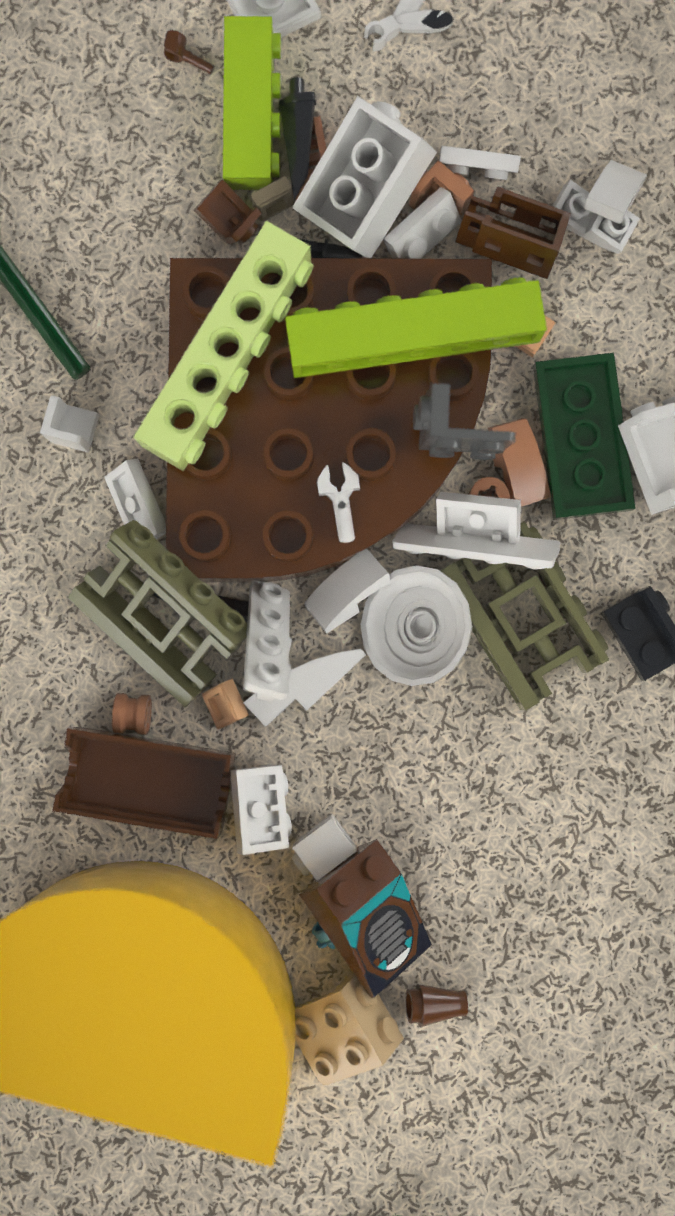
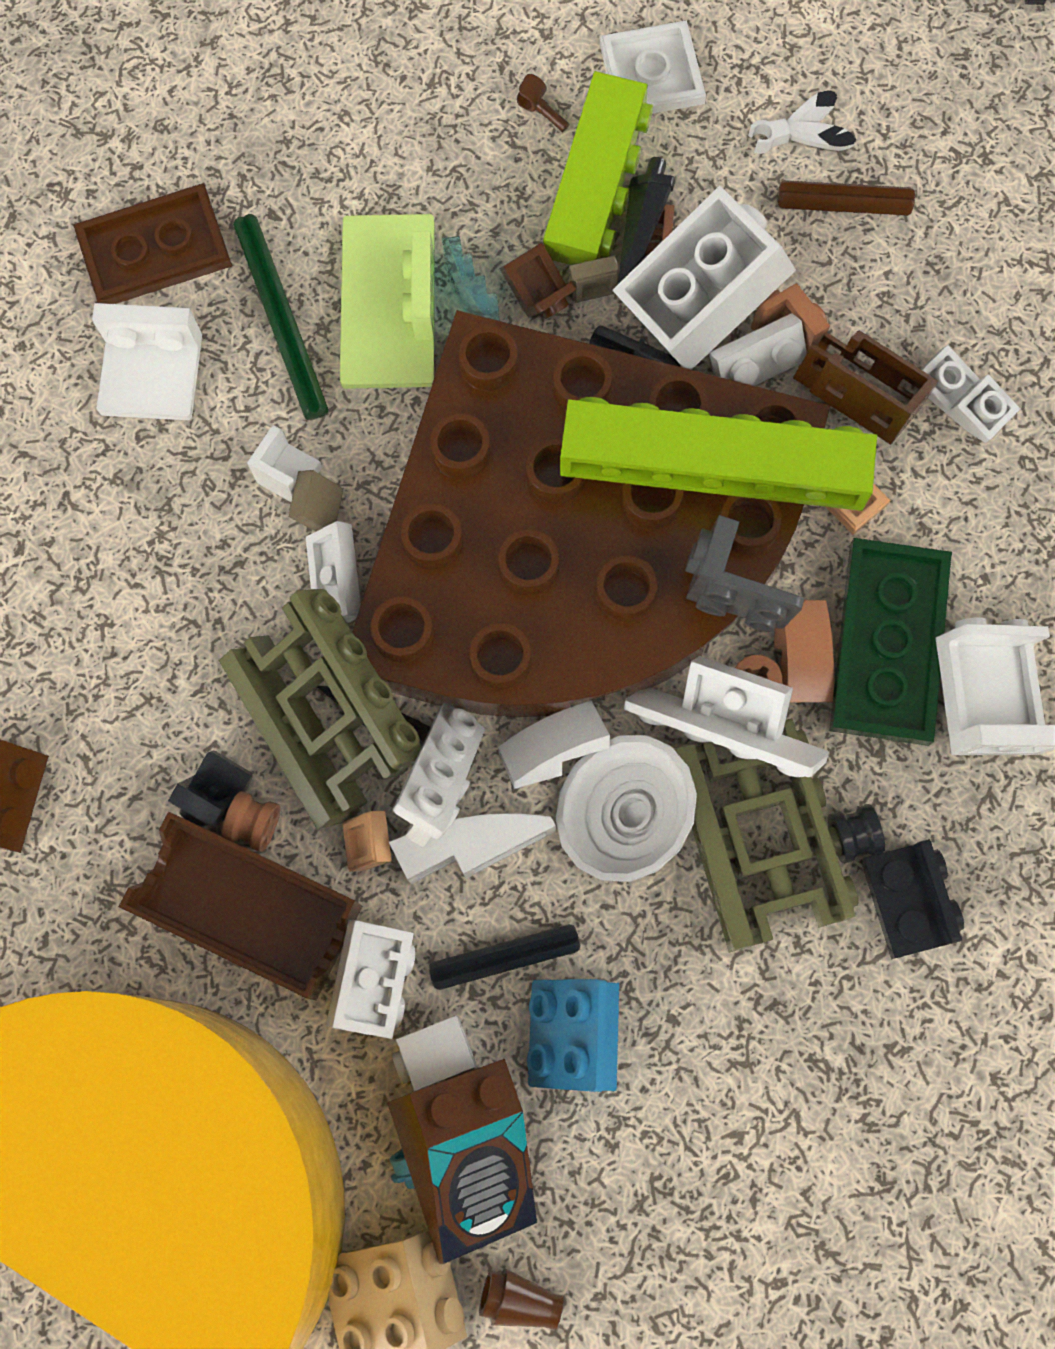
camera: 15 degrees right, 10 degrees down
yellowish green brick [133,221,314,471] -> none
white bar [317,463,360,543] -> none
white plate [439,146,521,180] -> none
white slope [584,160,647,224] -> none
none -> black bracket [168,750,253,828]
none -> dark tan tile [288,470,344,532]
none -> yellowish green bracket [340,214,435,389]
none -> black axle [429,924,580,990]
none -> clear light blue slope [441,236,500,321]
none -> dark azure bracket [527,979,619,1092]
none -> reddish brown axle [777,180,915,216]
none -> black wheel [827,804,885,864]

